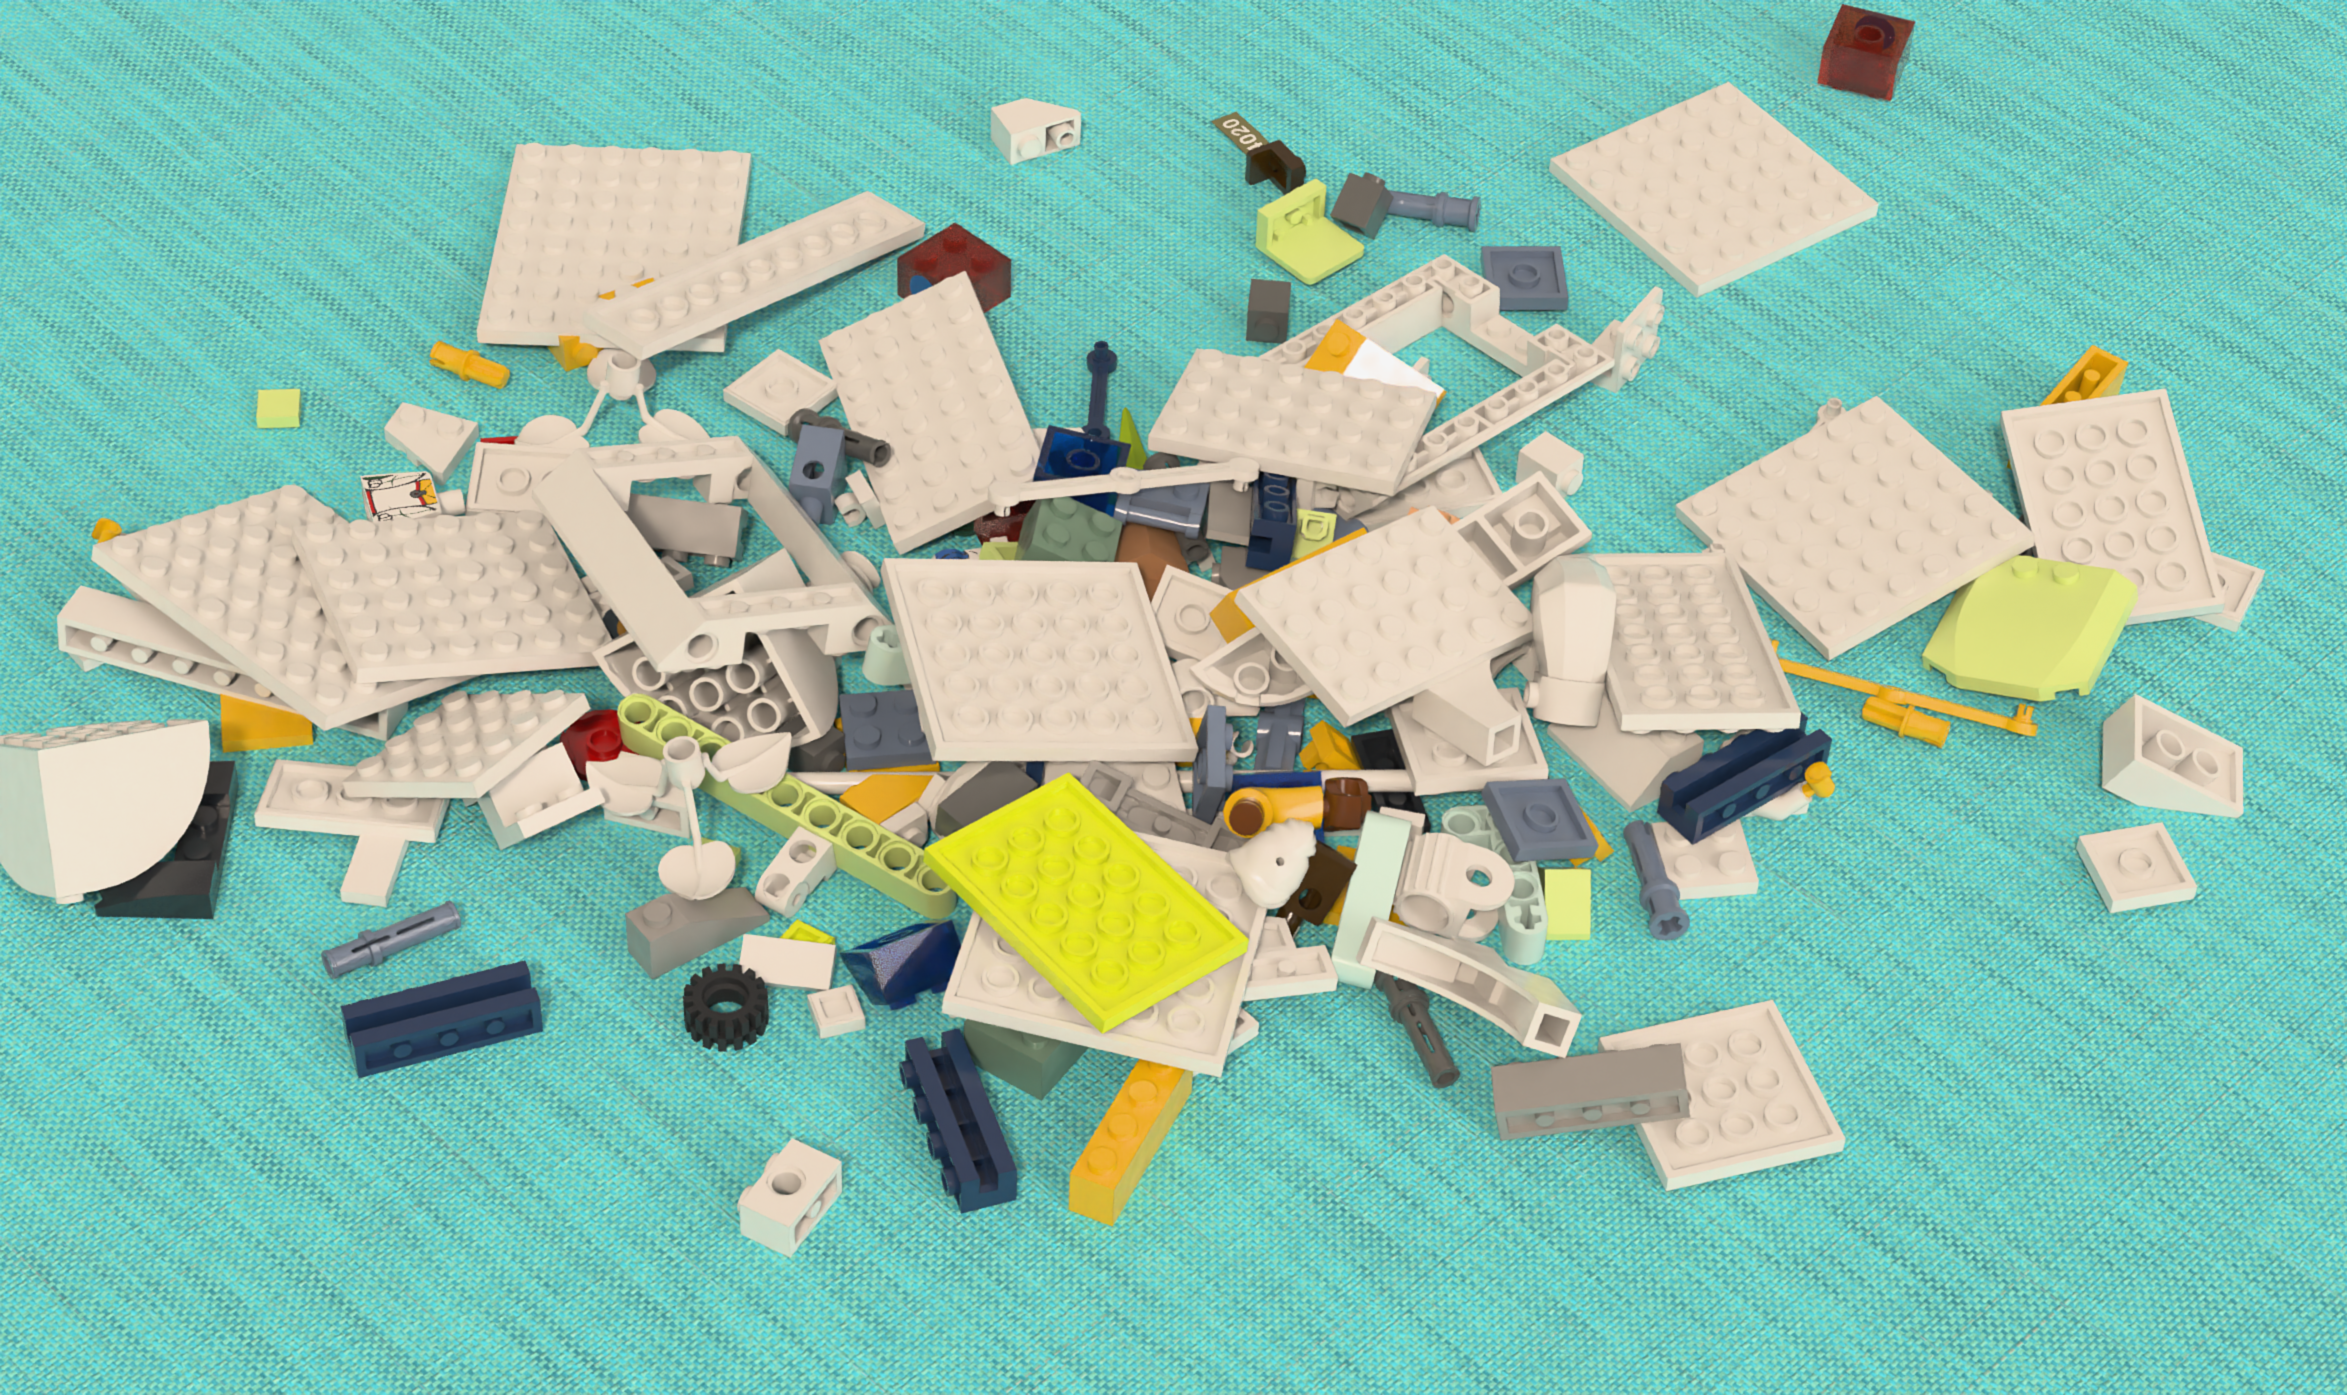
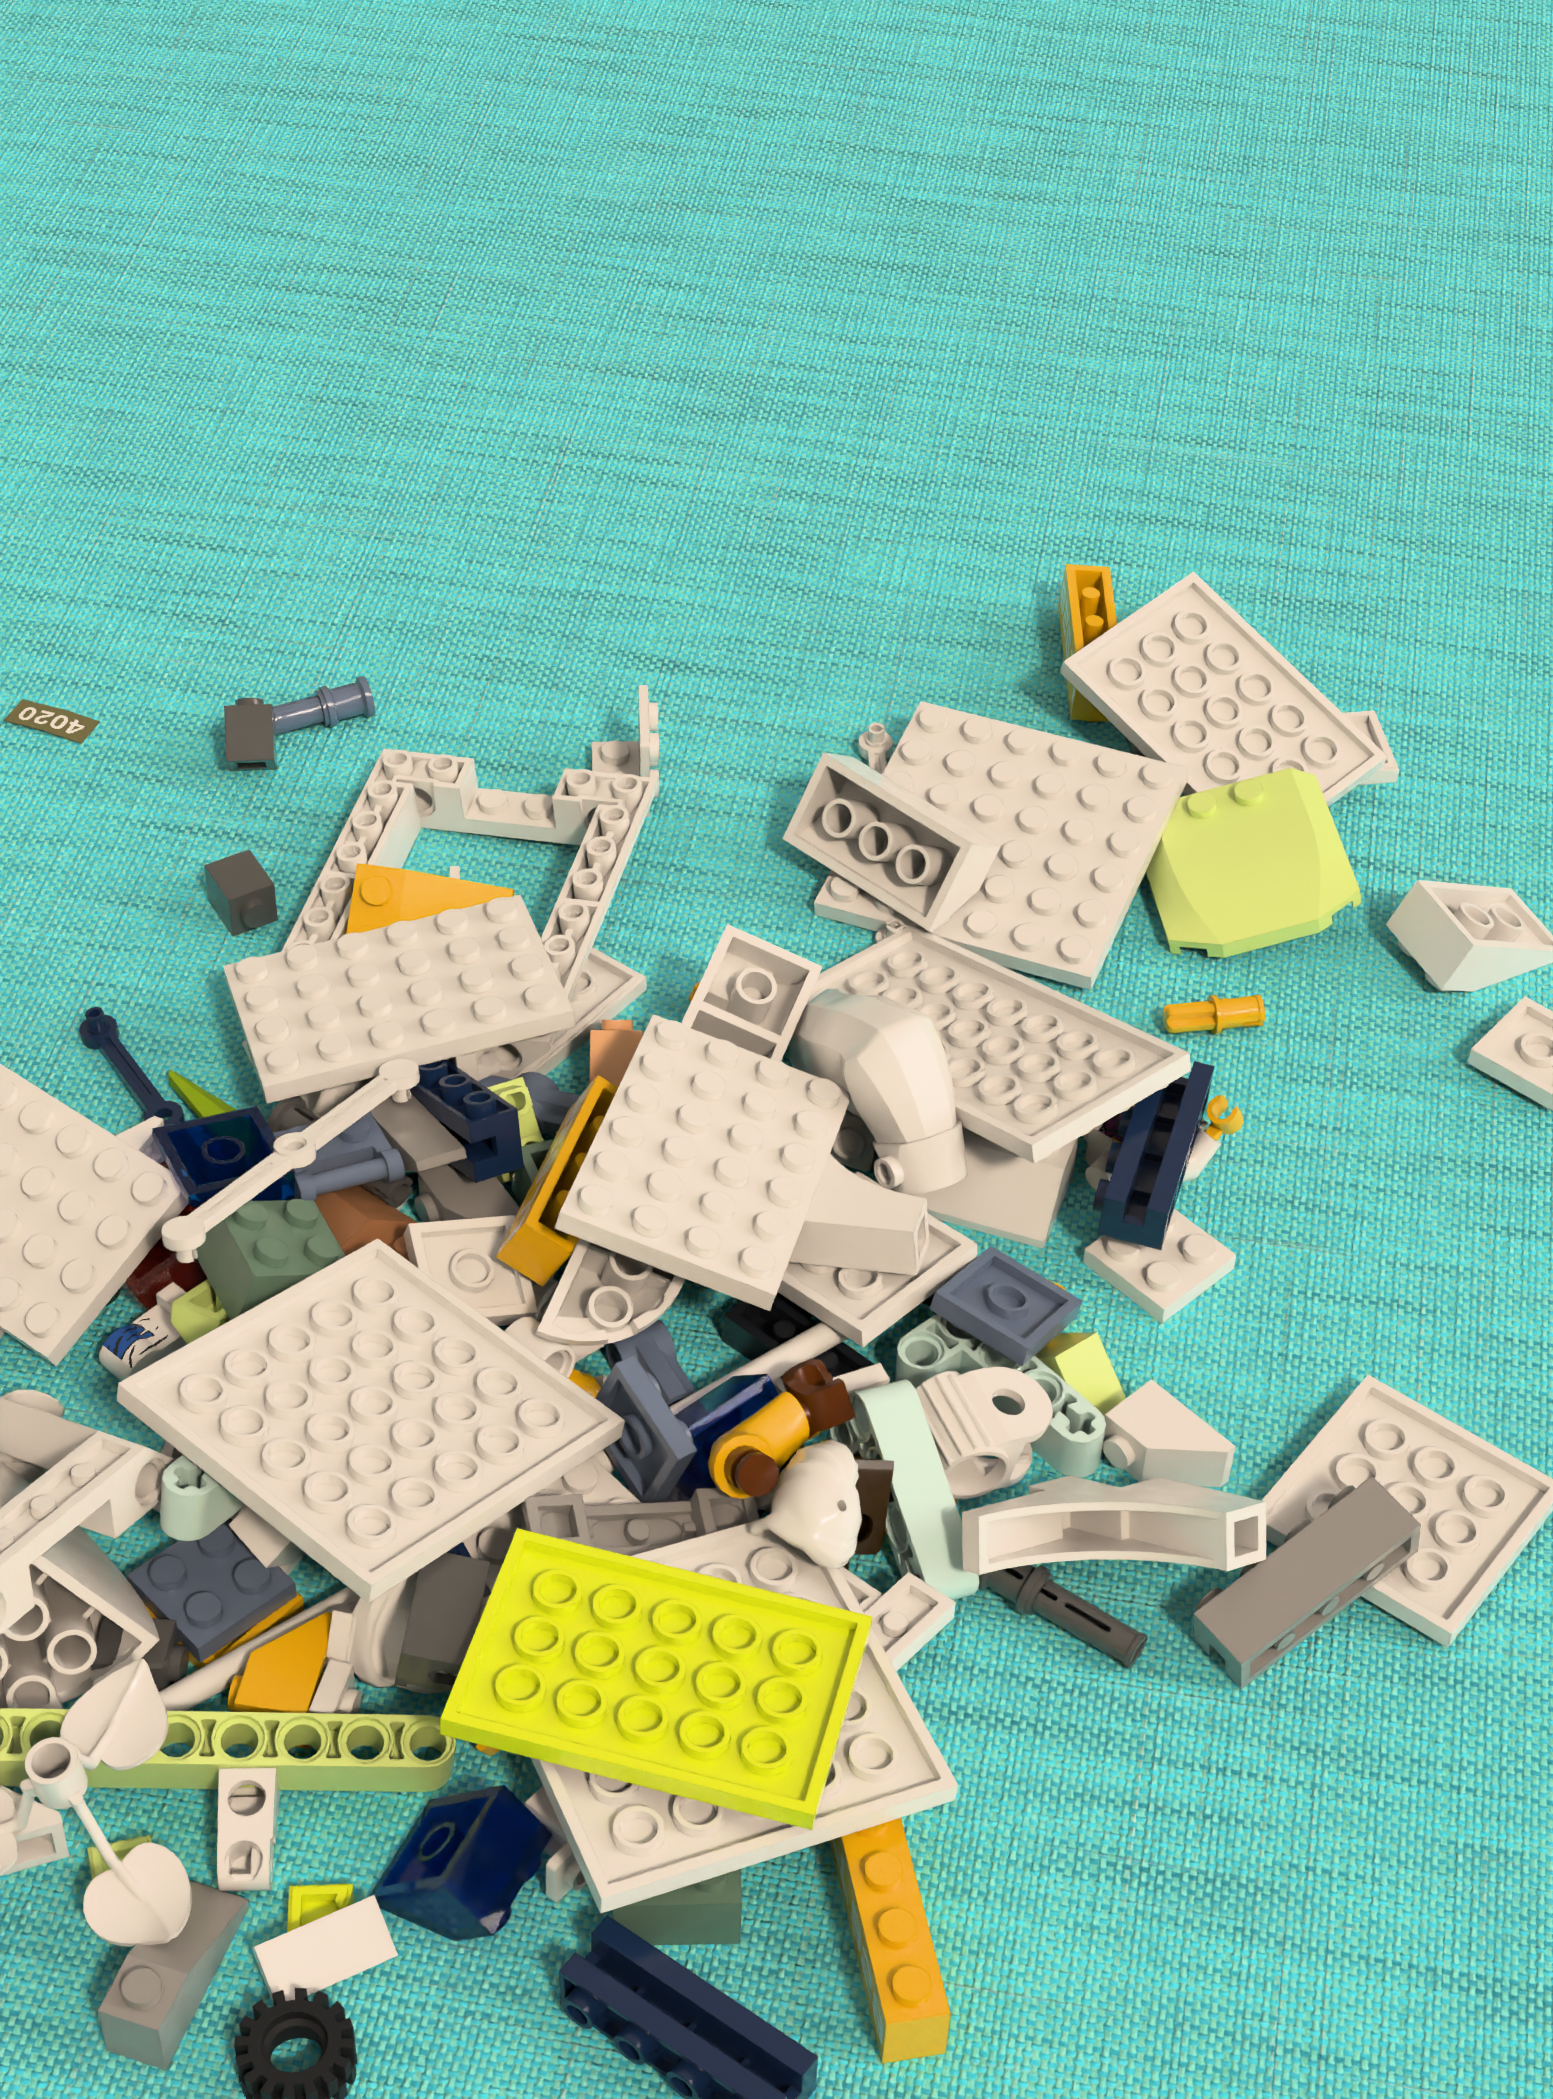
camera: 35 degrees left, 0 degrees up
white tile [807,984,865,1039] -> none
dark brown bracket [1245,139,1306,195] -> none
yellowish green bracket [1255,178,1364,285] -> none
yellow tile [1299,720,1361,770] -> none
sand blue plate [1480,246,1569,311] -> none
white brick [1515,431,1584,498] -> none
white plate [1549,82,1878,298] -> none
sand blue pin [1623,820,1690,940] -> none
yellow piece [1769,638,2039,736] -> none
clear red brick [1817,4,1915,101] -> none
none -> white slope [782,752,1000,932]
none -> white slope [1102,1379,1235,1487]

